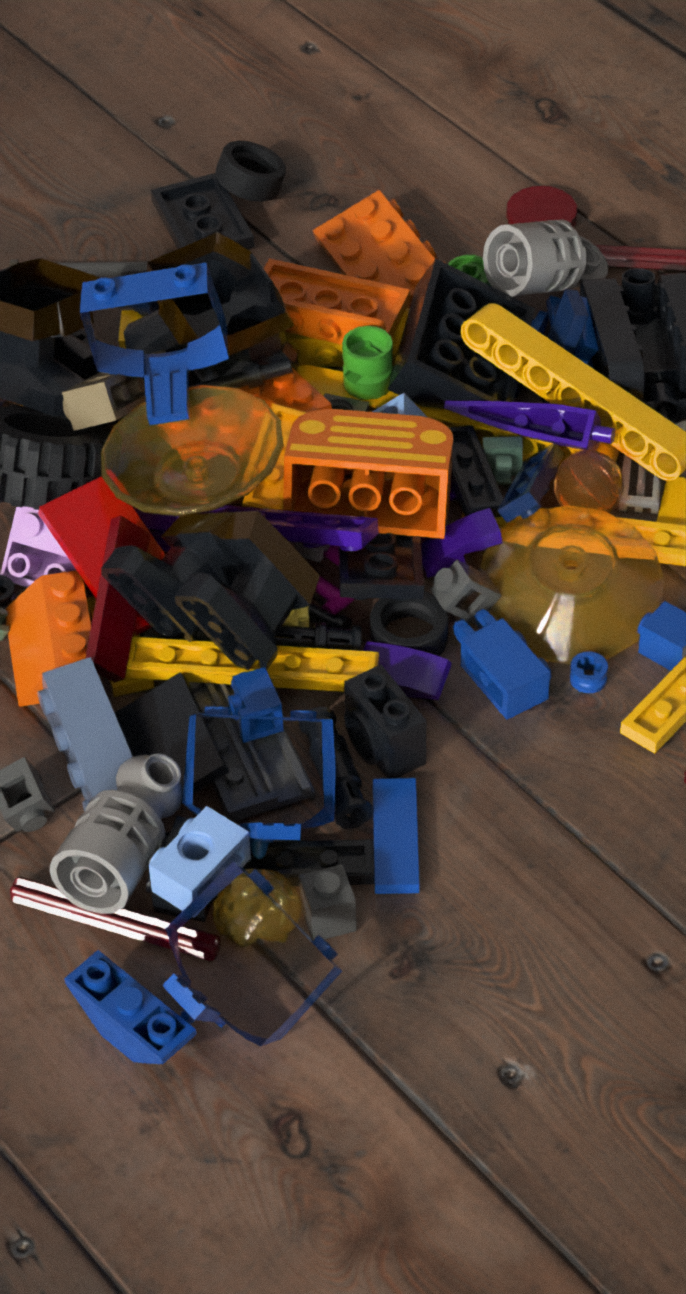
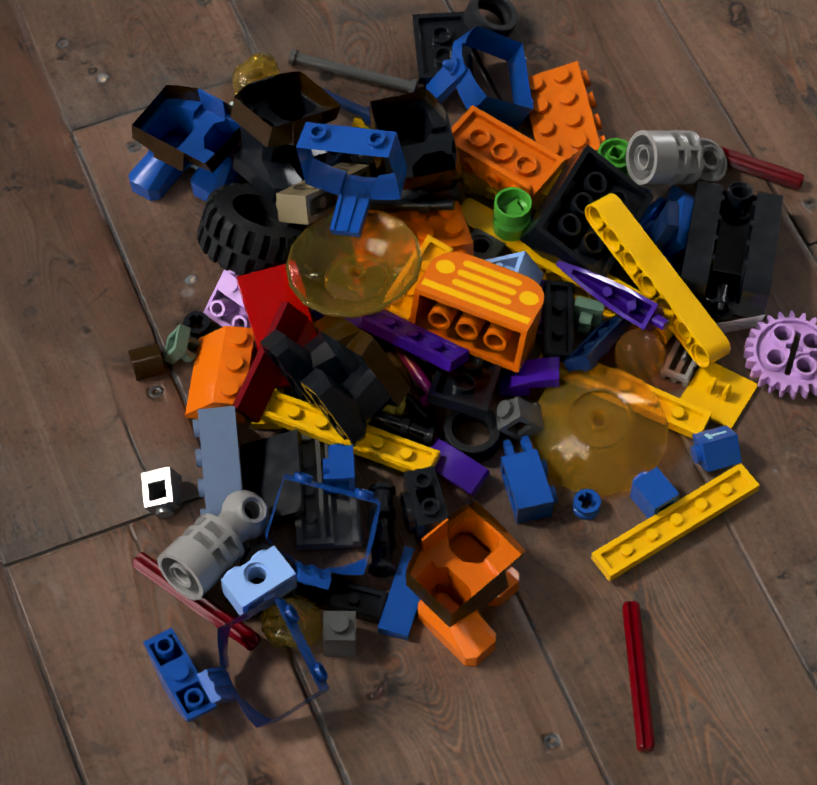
camera: 15 degrees right, 10 degrees up
dark red tile [506,186,577,228] -> none
none -> orange piece [406,501,526,666]
none -> blue piece [426,26,533,128]

